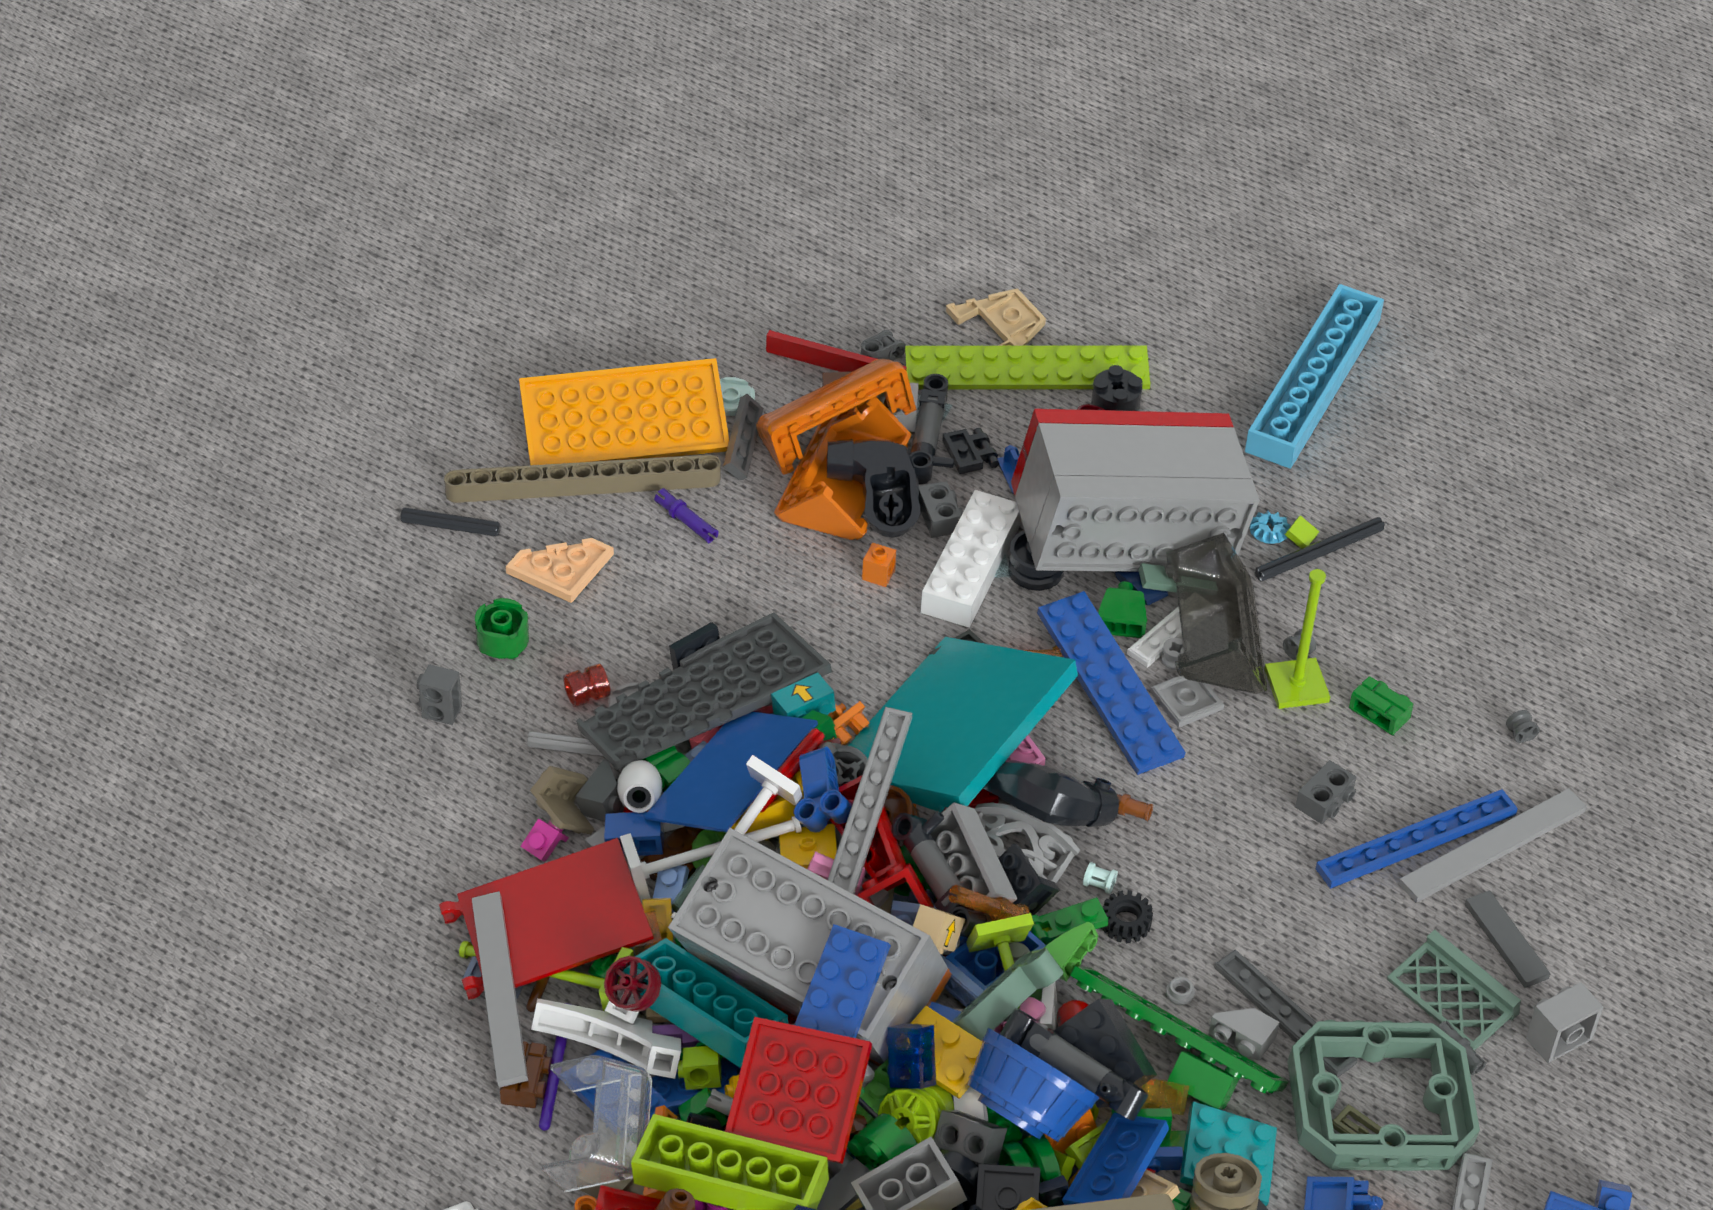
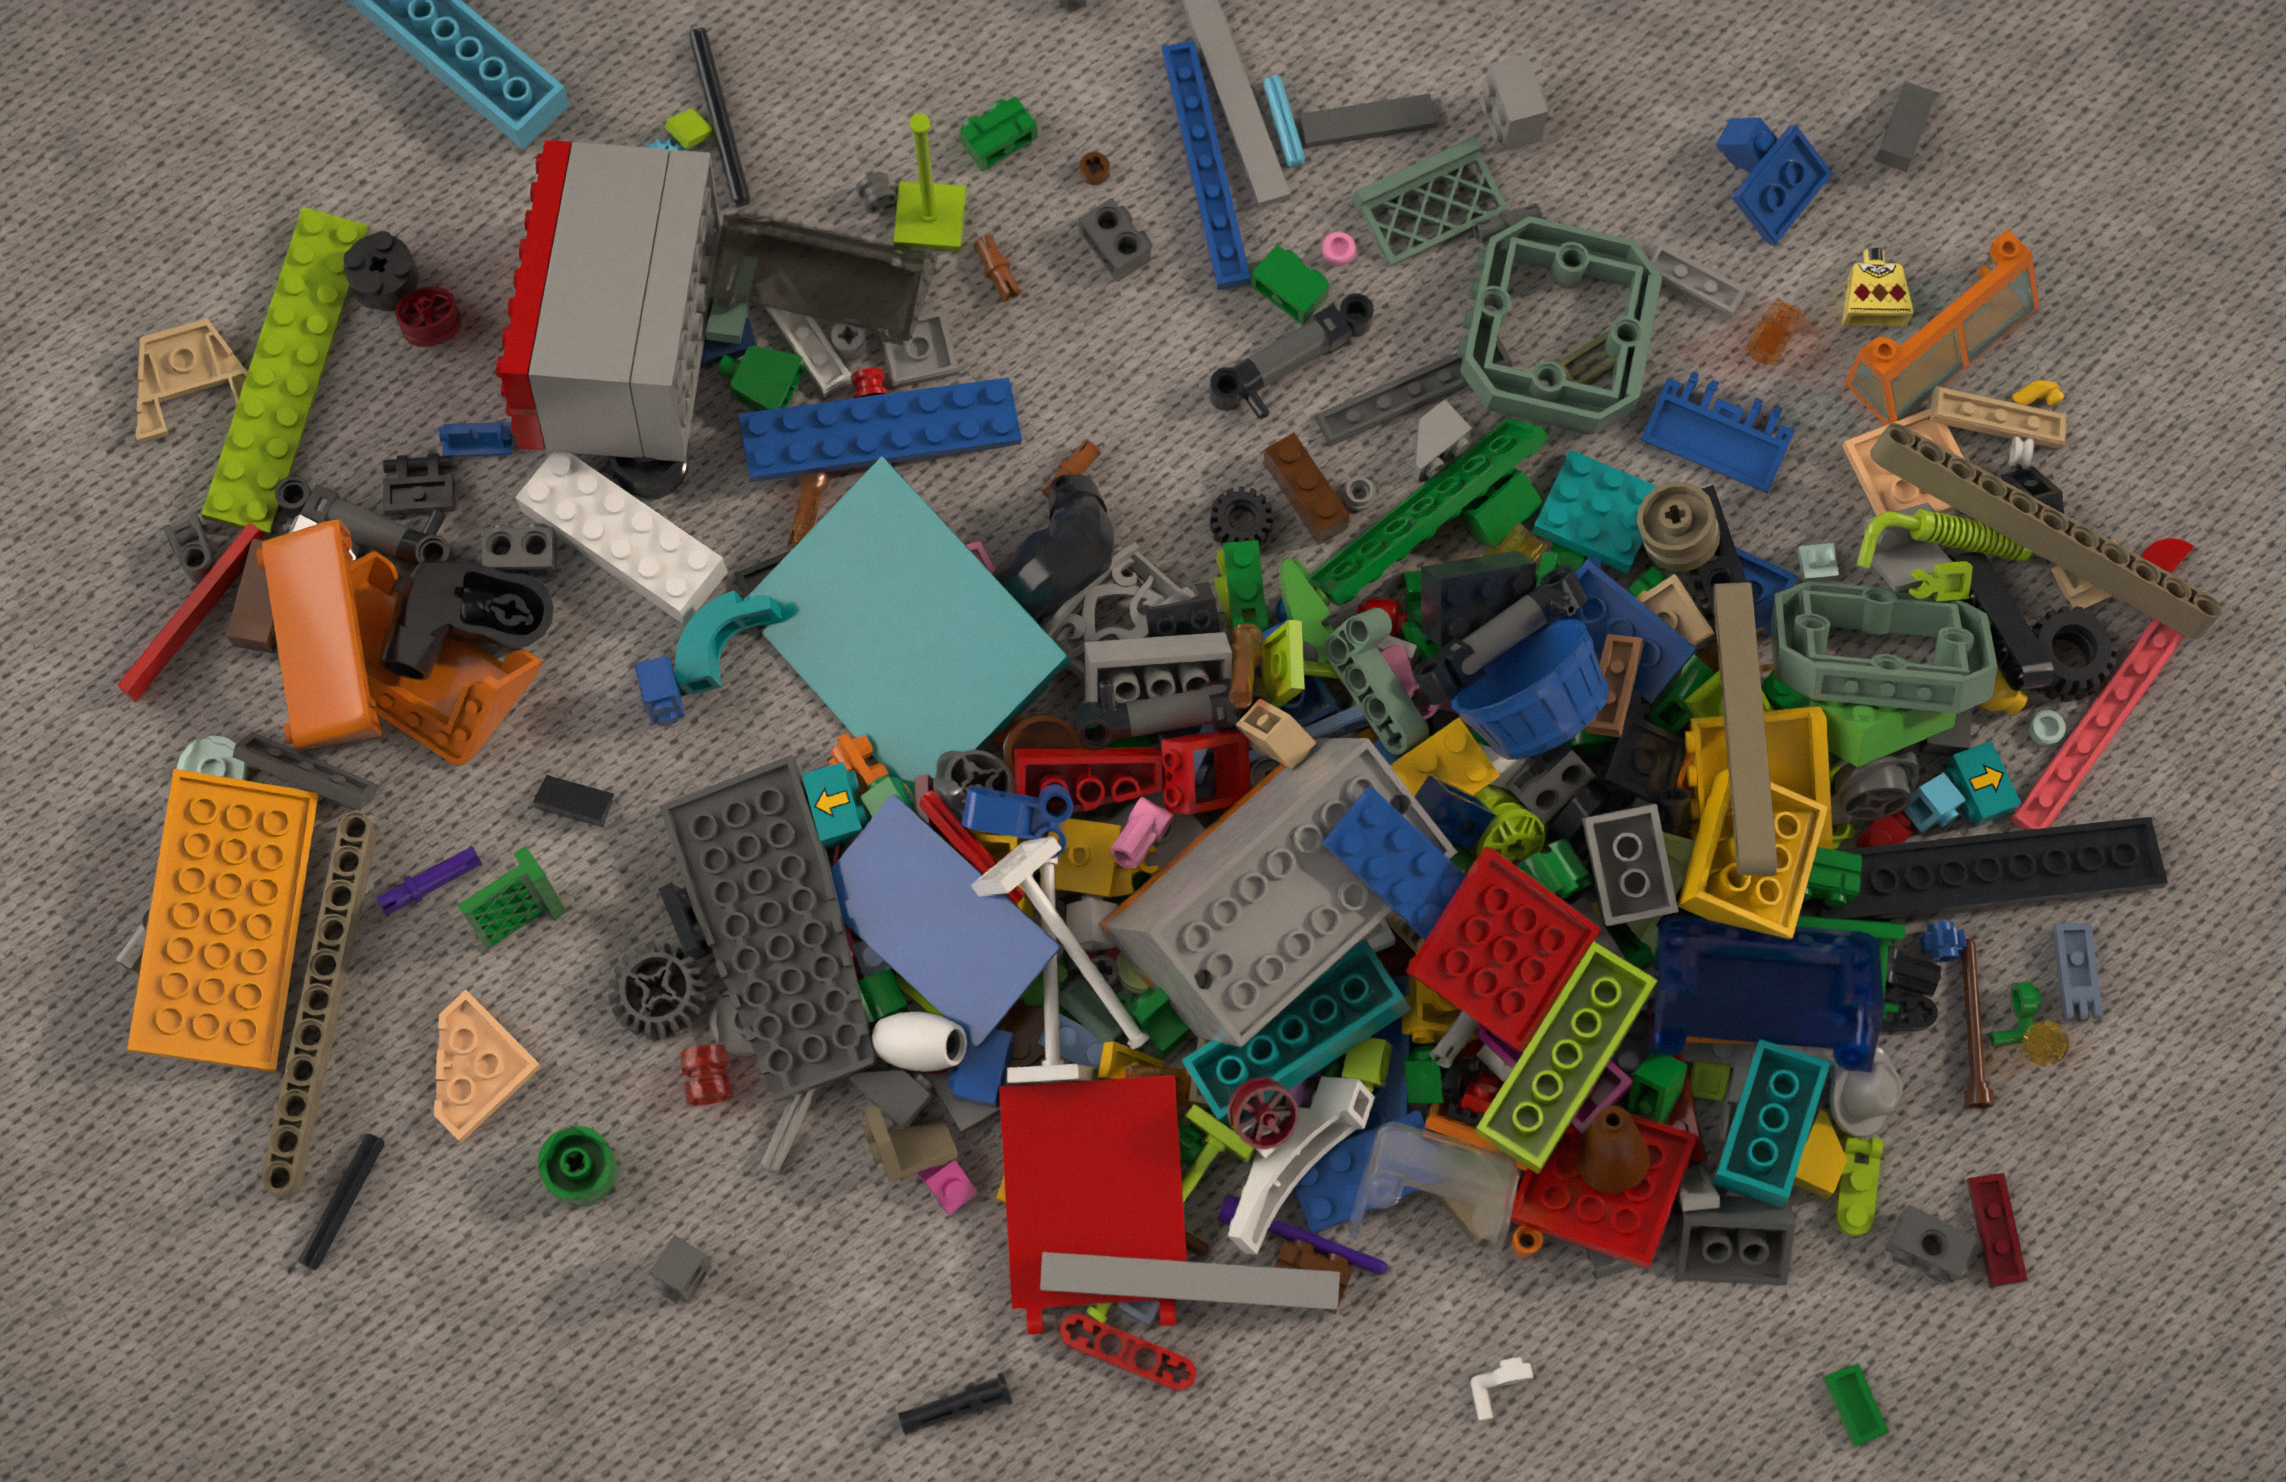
camera: 75 degrees left, 25 degrees up
light grey tile [828,707,912,894] -> none
orange brick [862,542,896,587] -> none
light aqua bush [1083,862,1118,894] -> none
none -> green fence [457,846,567,950]
none -> black slope [533,775,614,827]
none -> dark grey gear [608,943,707,1040]
none -> blue brick [635,656,685,726]
none -> teal arch [675,591,782,694]
none -> red wheel [850,368,887,398]
none -> black pin [898,1371,1013,1436]
none -> dark orange pin [973,234,1021,302]
none -> red beam [1060,1314,1196,1392]
none -> reddish brown bush [1080,152,1110,185]
none -> piece [1209,293,1374,420]
none -> green brick [1250,245,1330,326]
none -> reddish brown brick [1263,432,1350,546]
none -> medium azure axle [1264,75,1305,168]
none -> bright pink tile [1322,232,1356,267]
none -> medium nougat plate [1584,634,1644,737]

